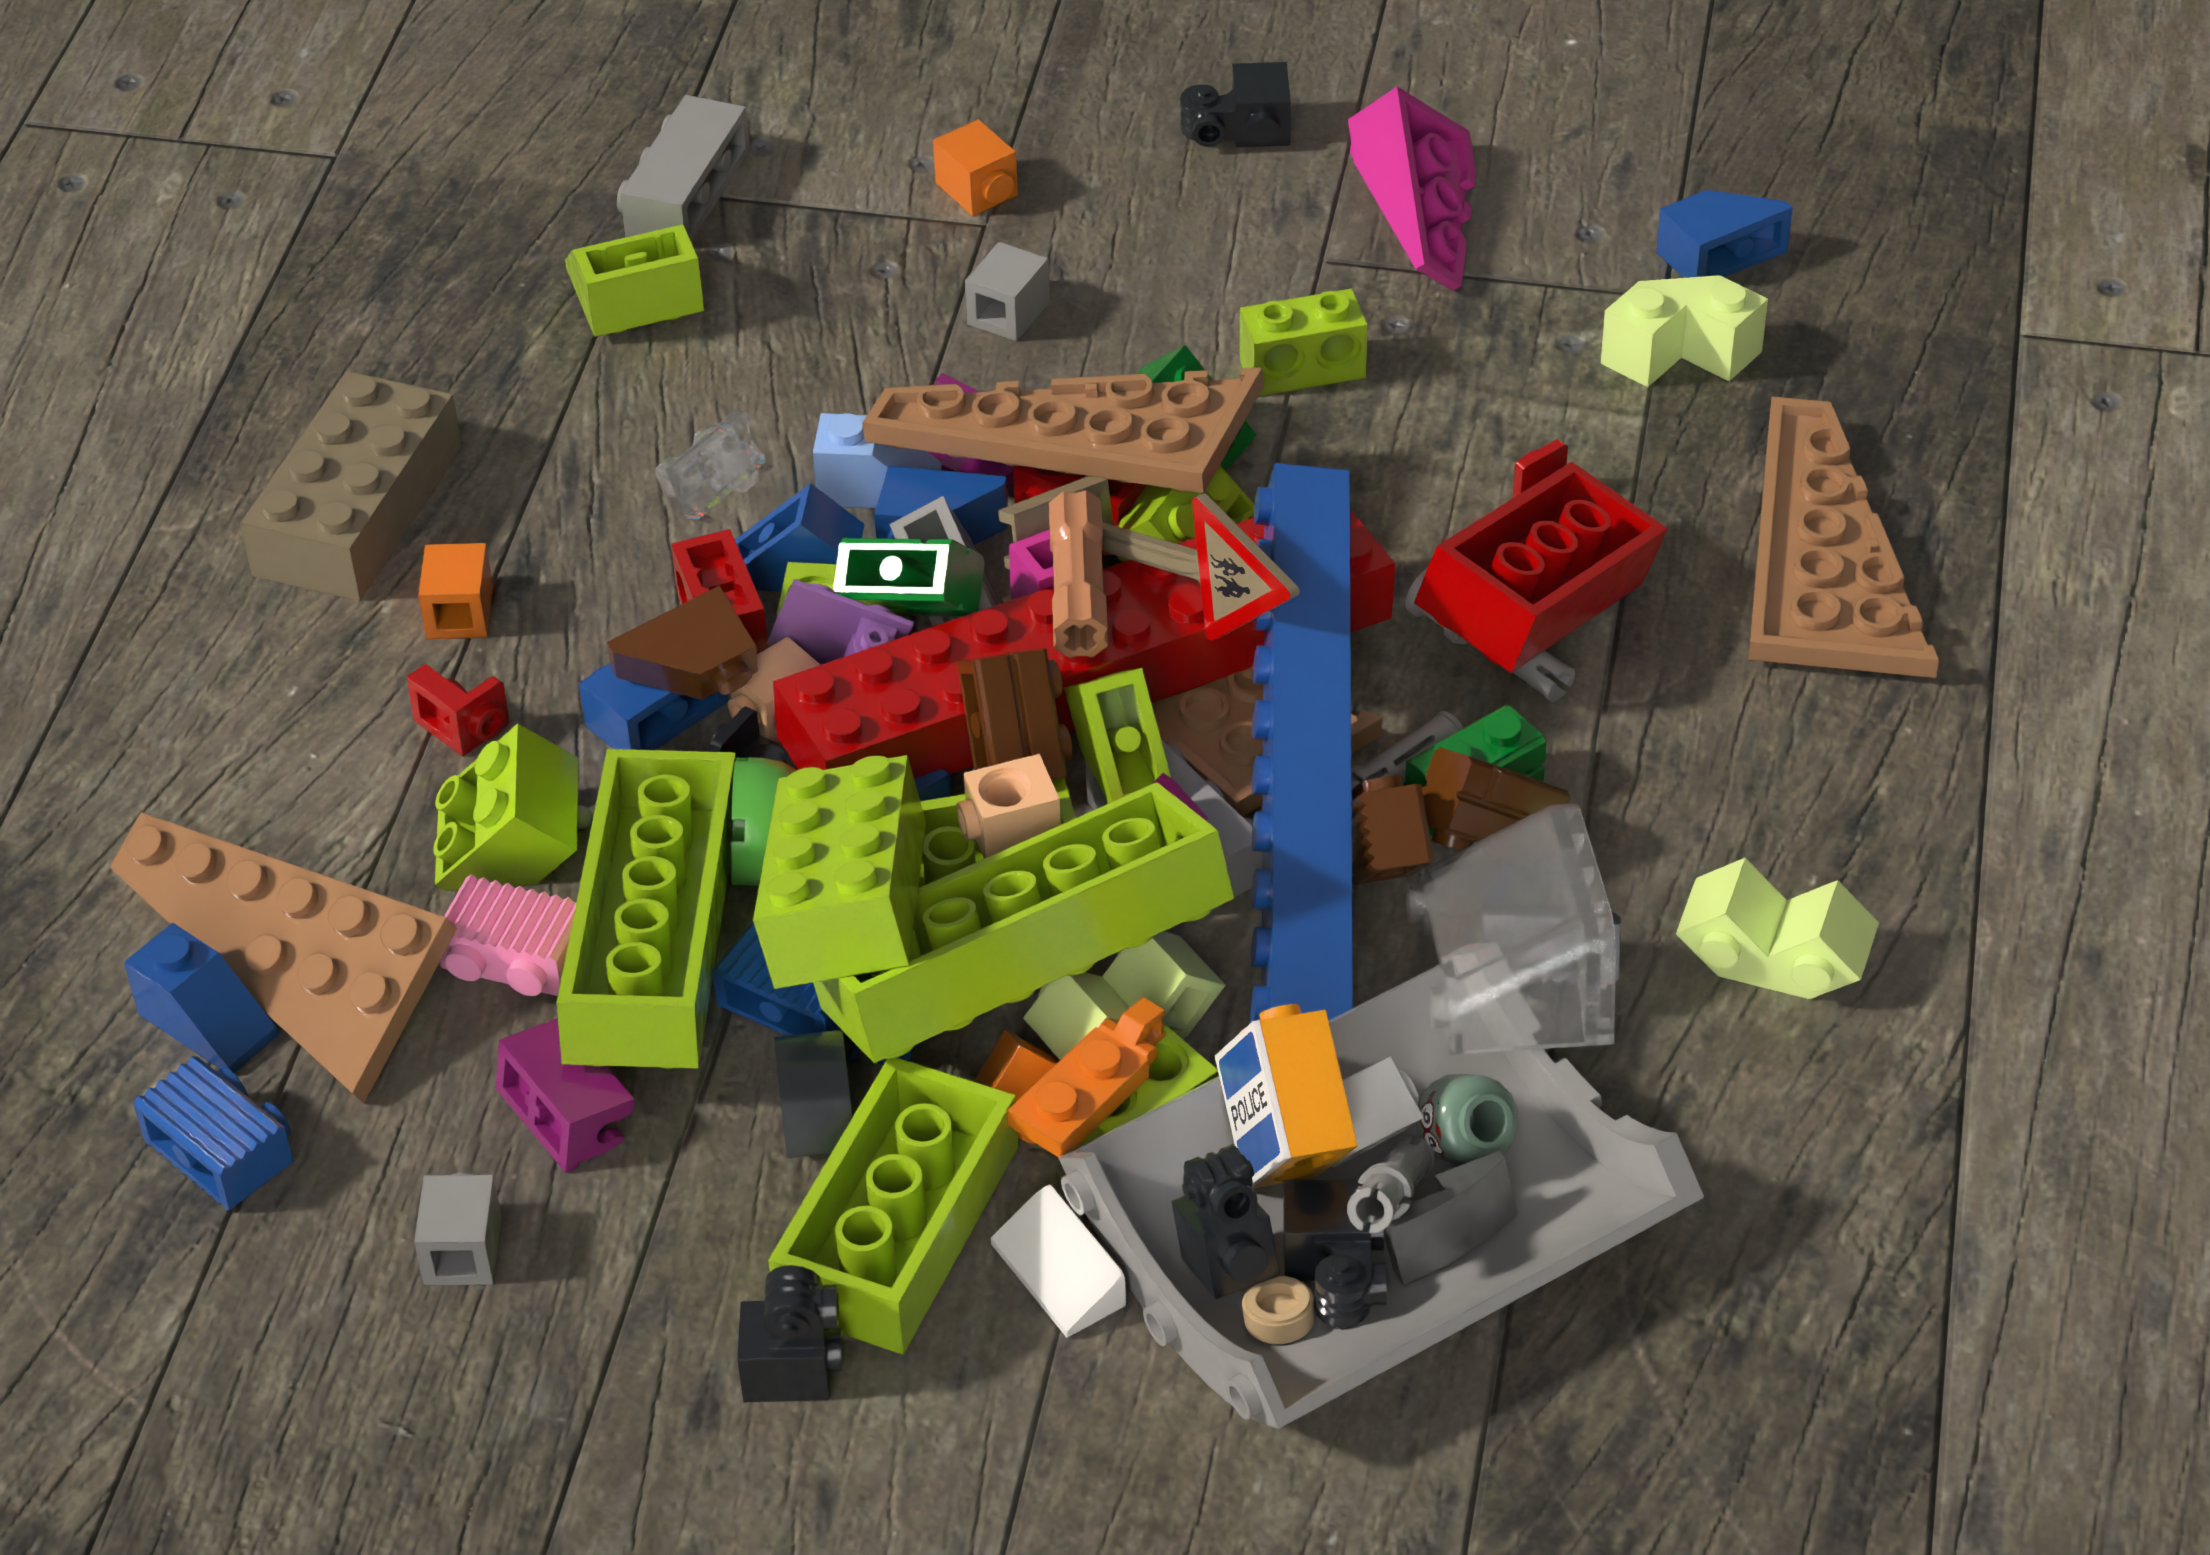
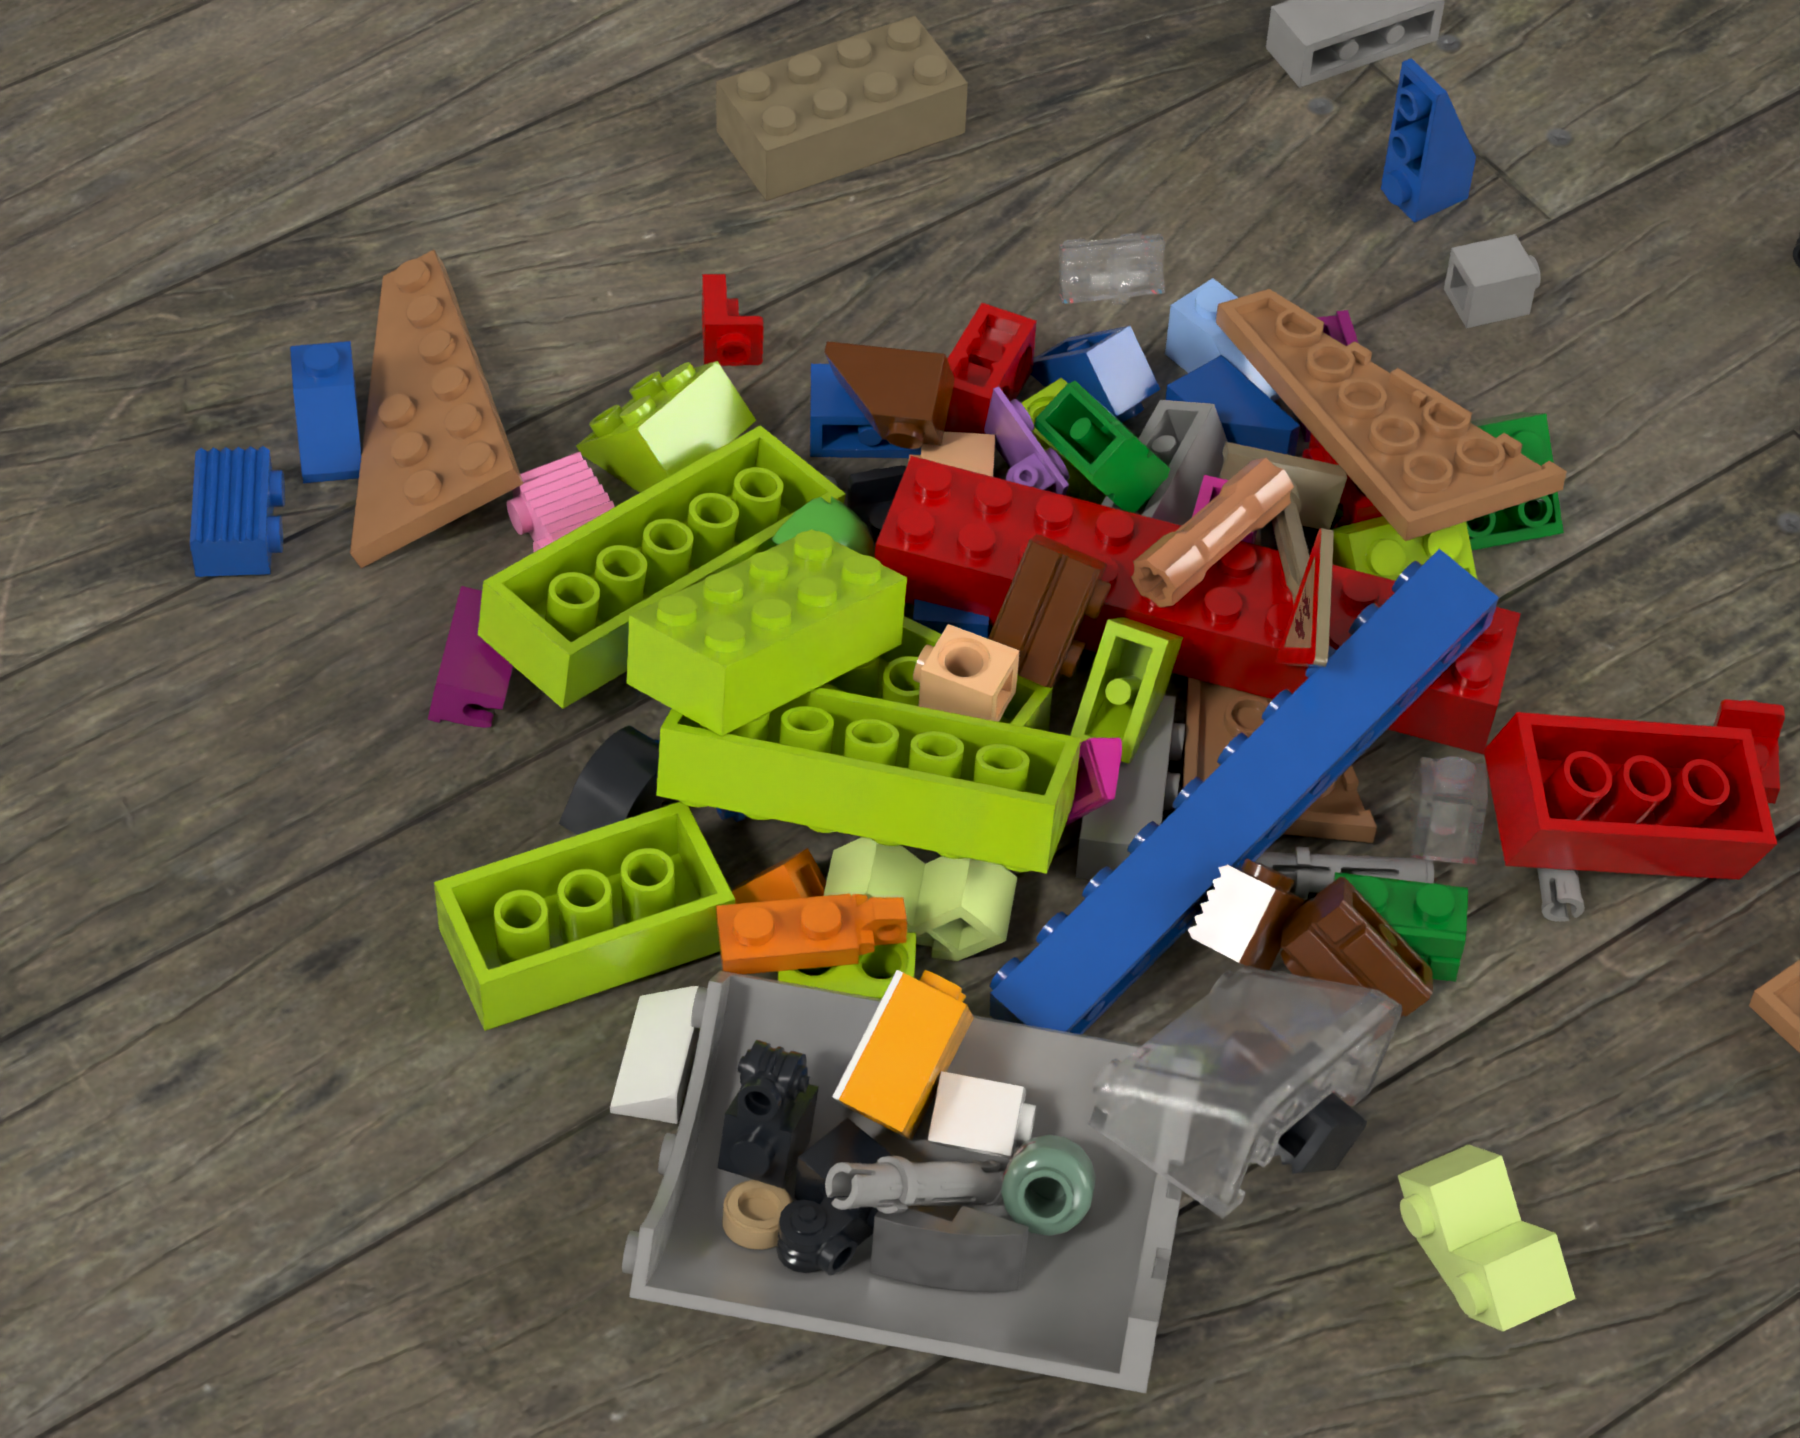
camera: 40 degrees right, 5 degrees up
light grey brick [414,1173,502,1285] -> none
orange brick [418,543,493,639] -> none
lime slope [565,224,704,337] -> none
black brick [737,1265,844,1403] -> none
orange brick [933,119,1018,216] -> none
lime brick [1240,288,1367,397] -> none
none -> blue slope [1381,58,1476,223]
none -> clear slope [1410,756,1488,865]

